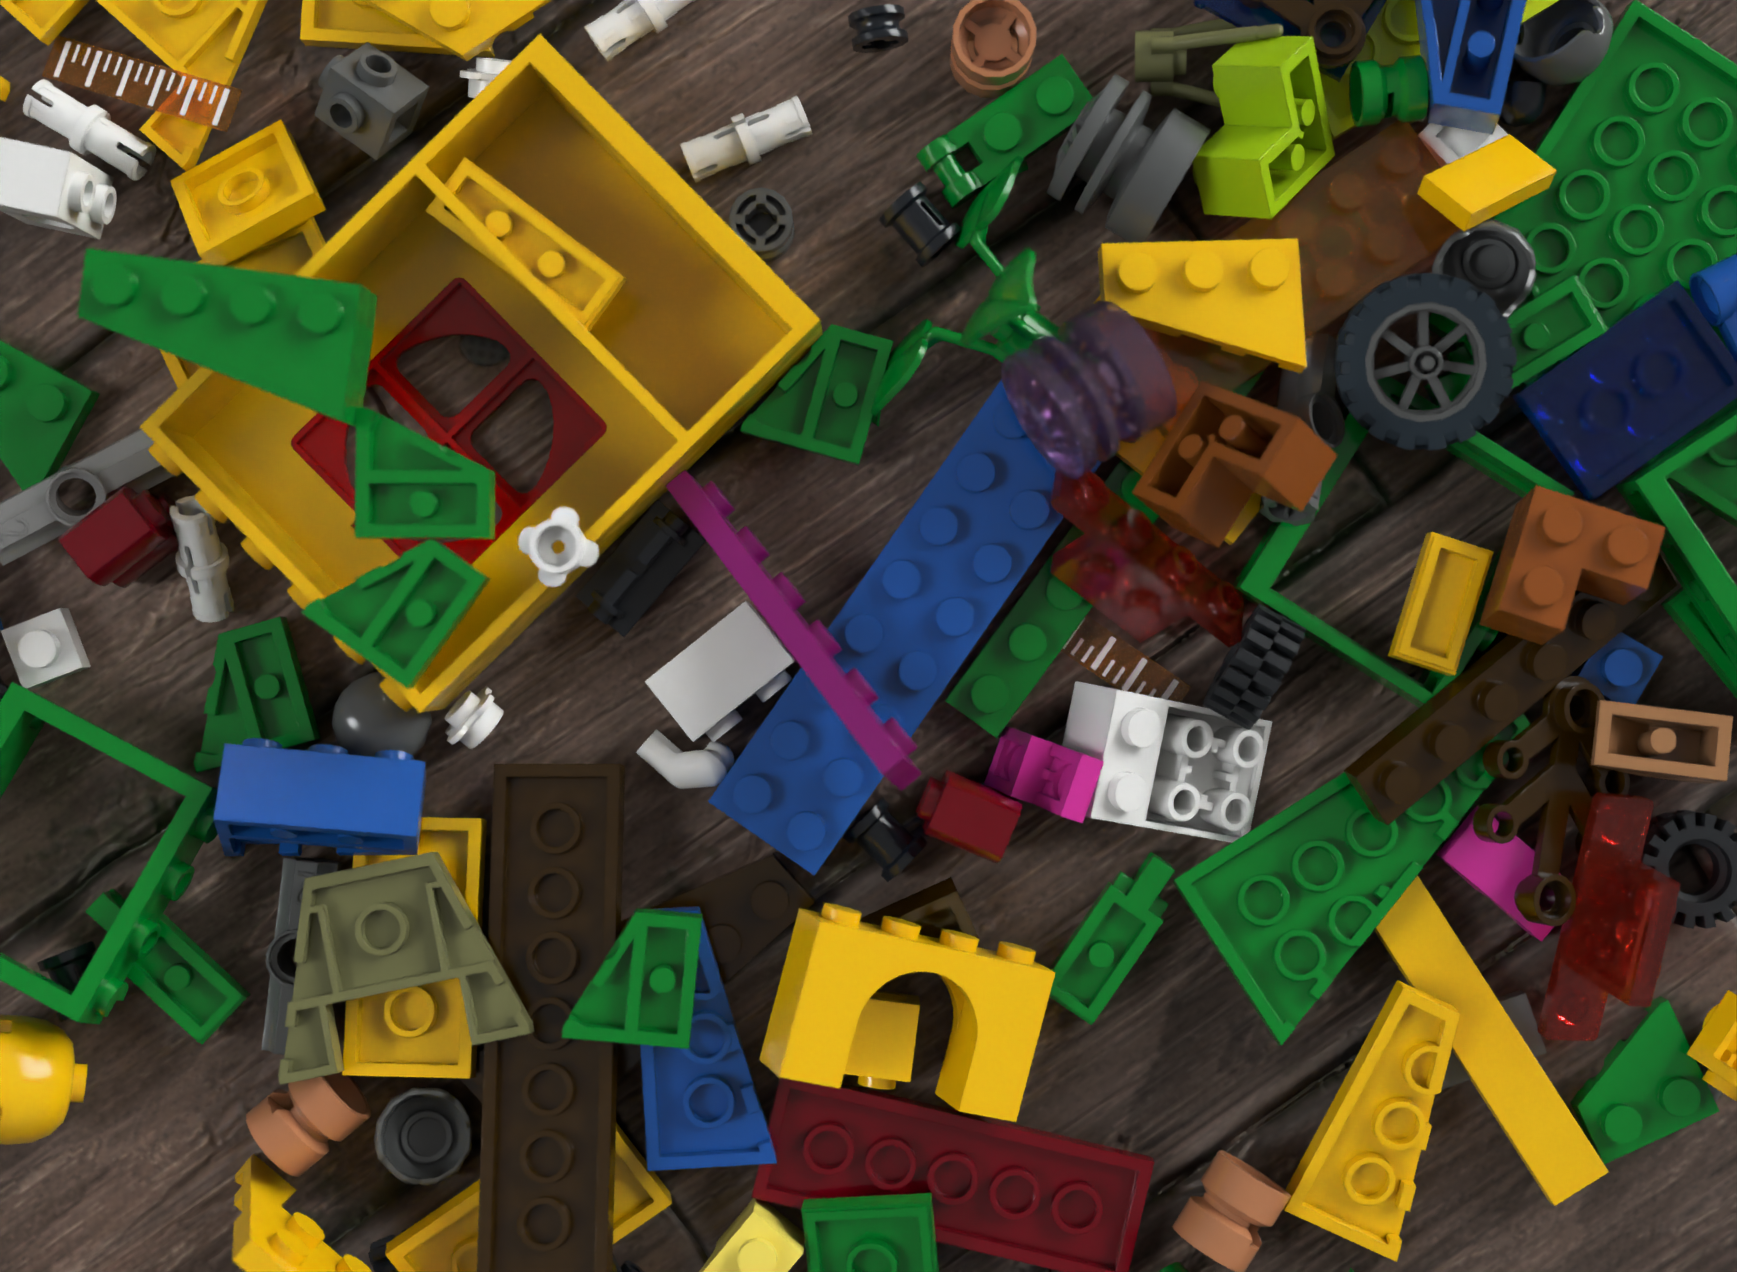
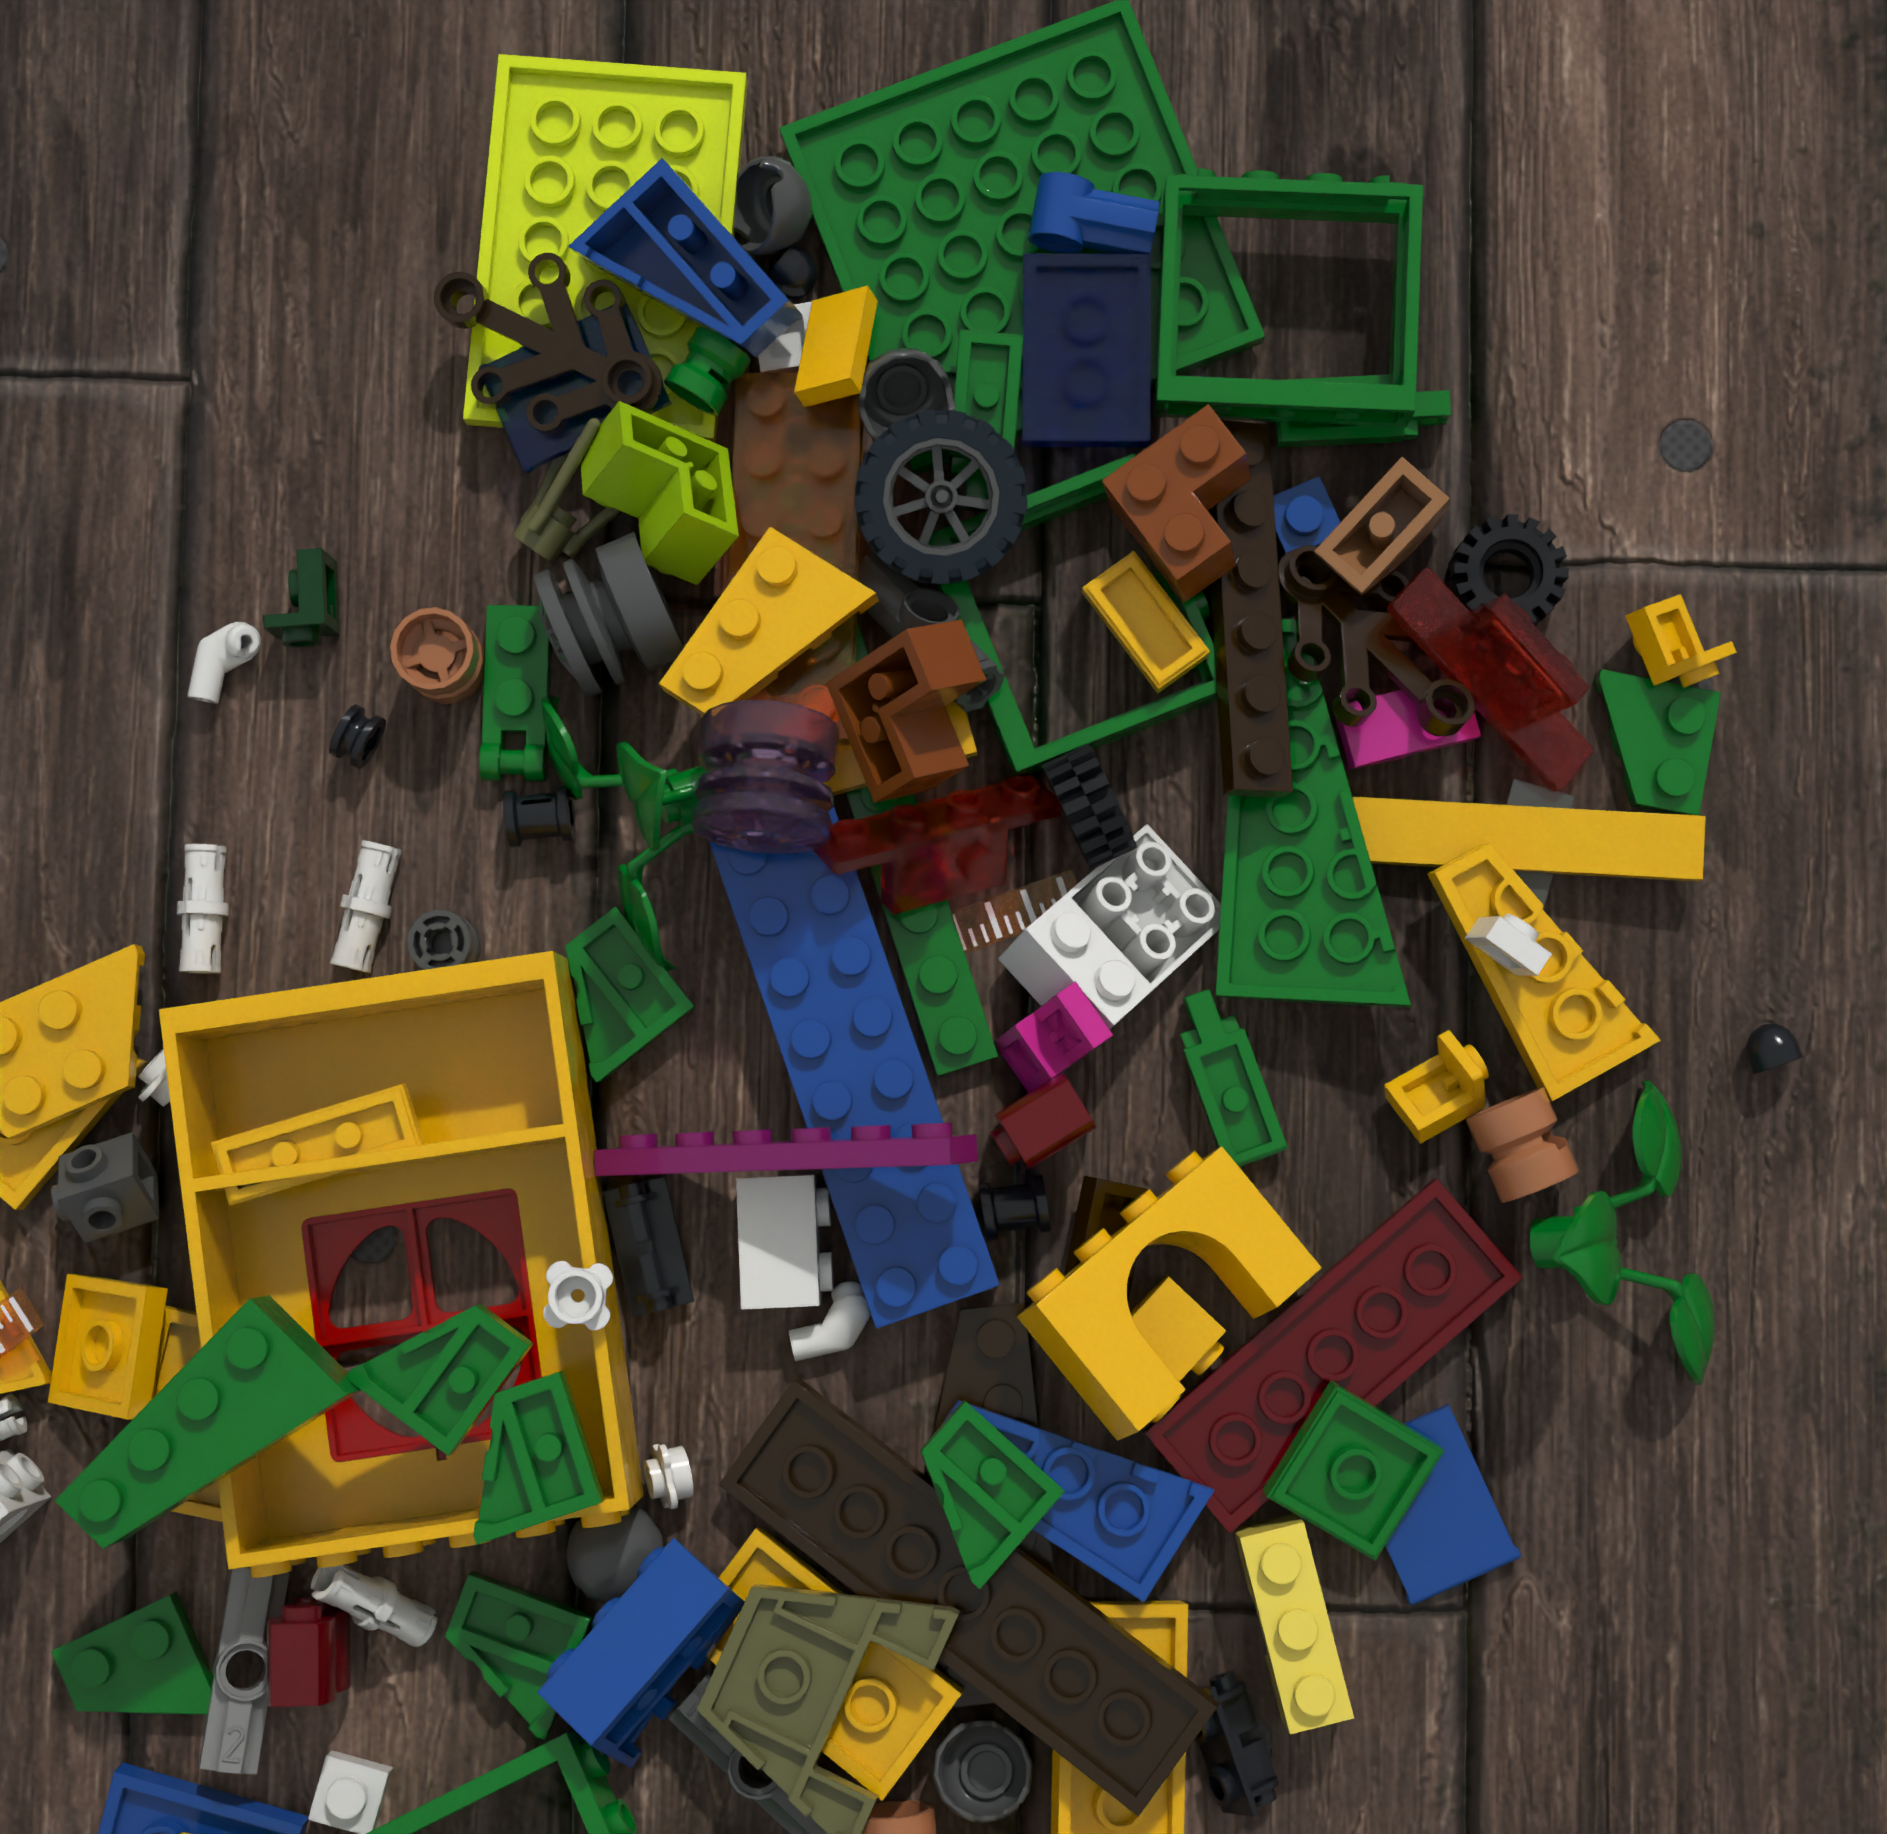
camera: 50 degrees left, 5 degrees down
none -> yellow bracket [1384,1030,1489,1144]
none -> white plate [1464,914,1552,976]

